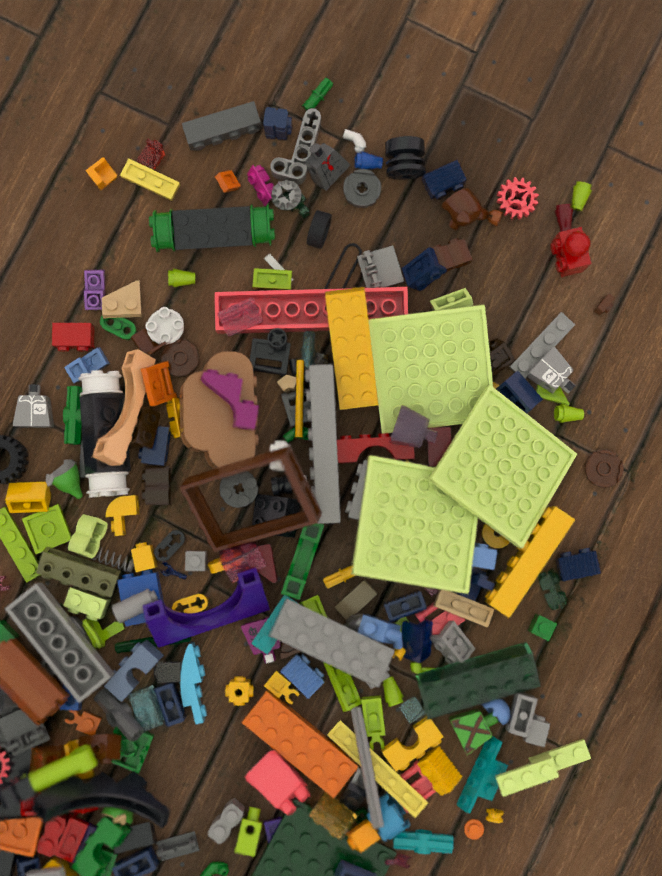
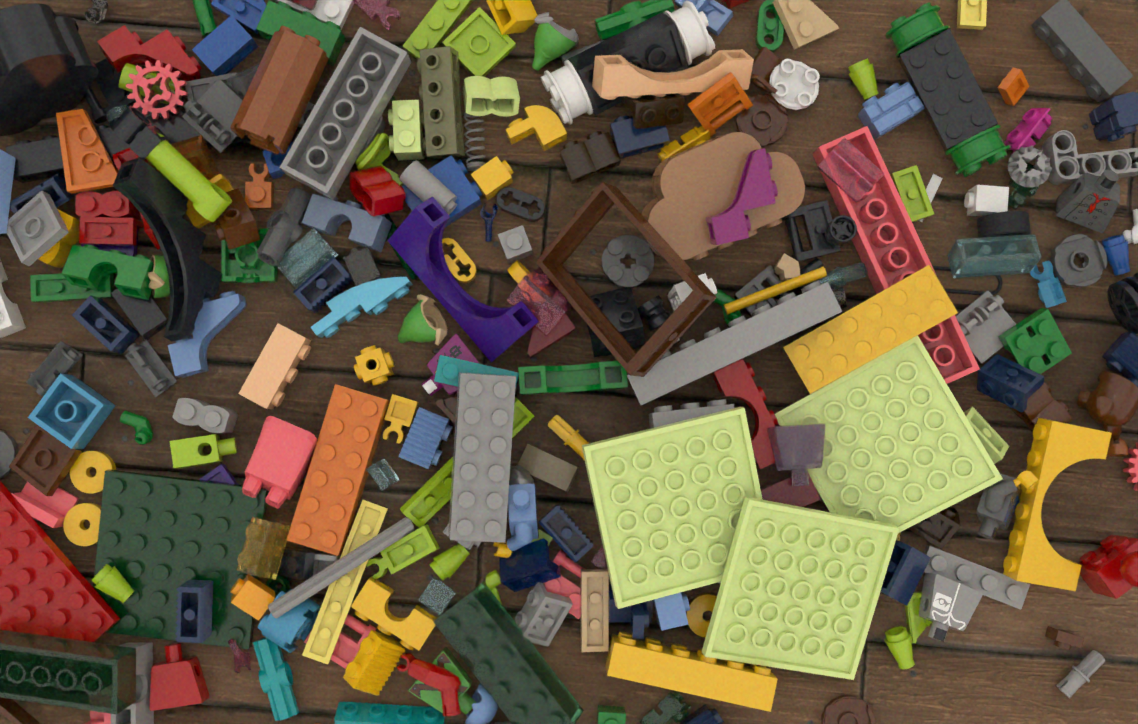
camera: 65 degrees right, 0 degrees up
none -> medium blue arch [168,291,246,378]
none -> light nougat brick [238,323,311,410]
none -> red brick [349,166,406,217]
none -> clear light blue tile [366,459,399,491]
none -> red arm [397,653,461,717]
none -> hat [398,294,448,346]
none -> medium blue brick [858,82,924,140]
none -> clear light blue brick [947,234,1041,278]
none -> white brick [964,185,1009,217]
none -> dark grey torso [976,471,1039,540]
none -> green brick [998,308,1072,374]
none -> yellow arch [1003,418,1112,591]
none -> dark azure plate [1029,260,1067,308]
none -> light grey axle [1056,650,1105,699]

